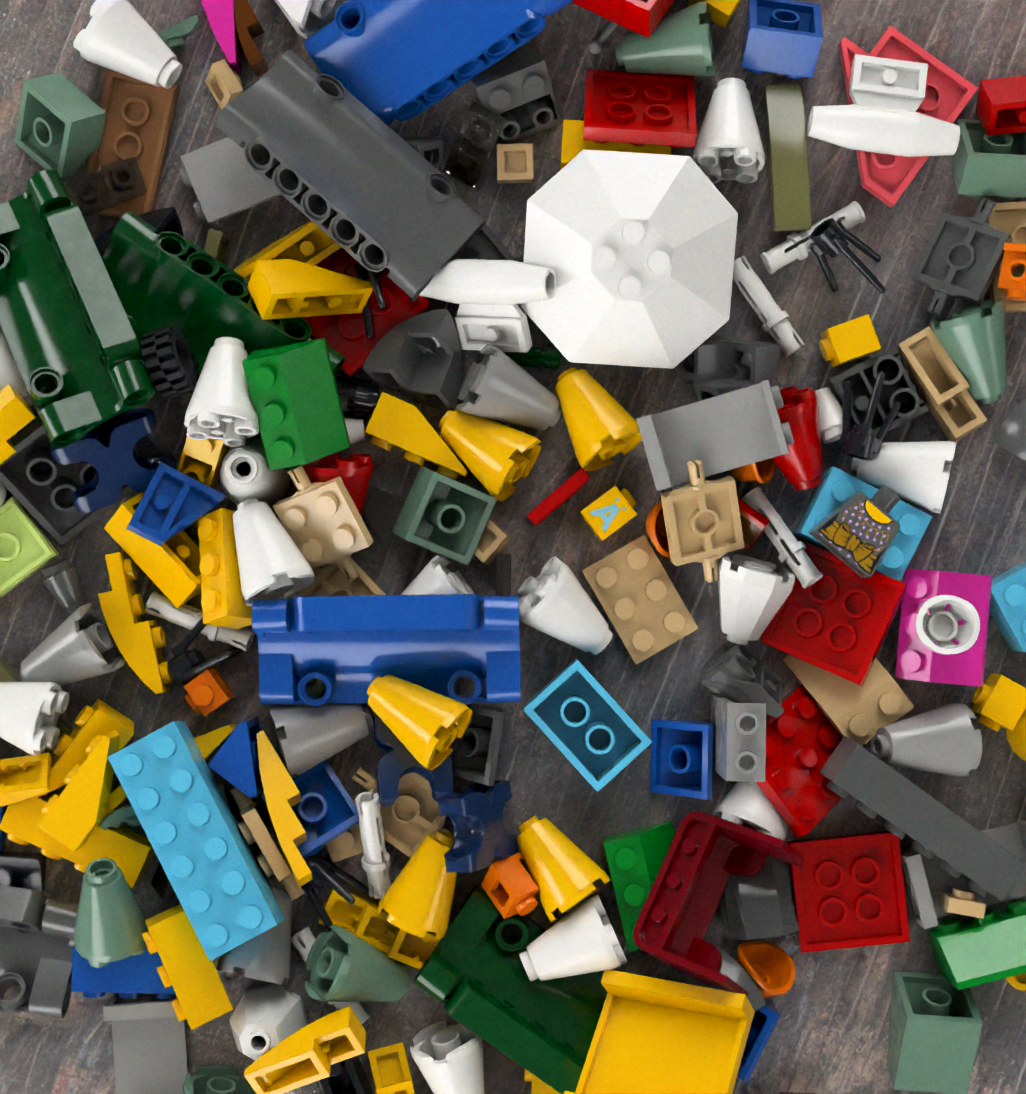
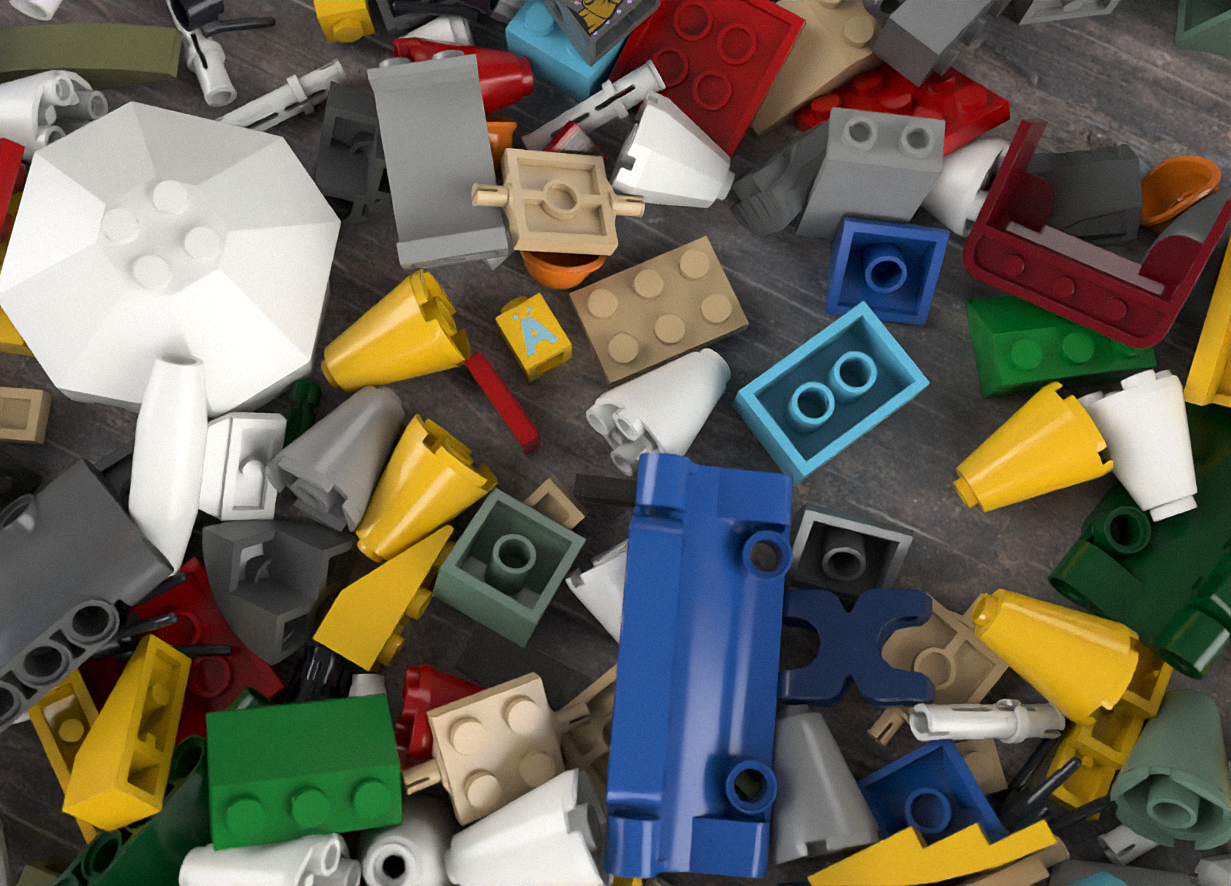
camera: 85 degrees left, 10 degrees down
yellow cone [367,674,473,771] -> none
dark blue piece [438,780,518,873] -> none
orange brick [481,852,539,919] -> none
red plate [787,831,910,953] -> none

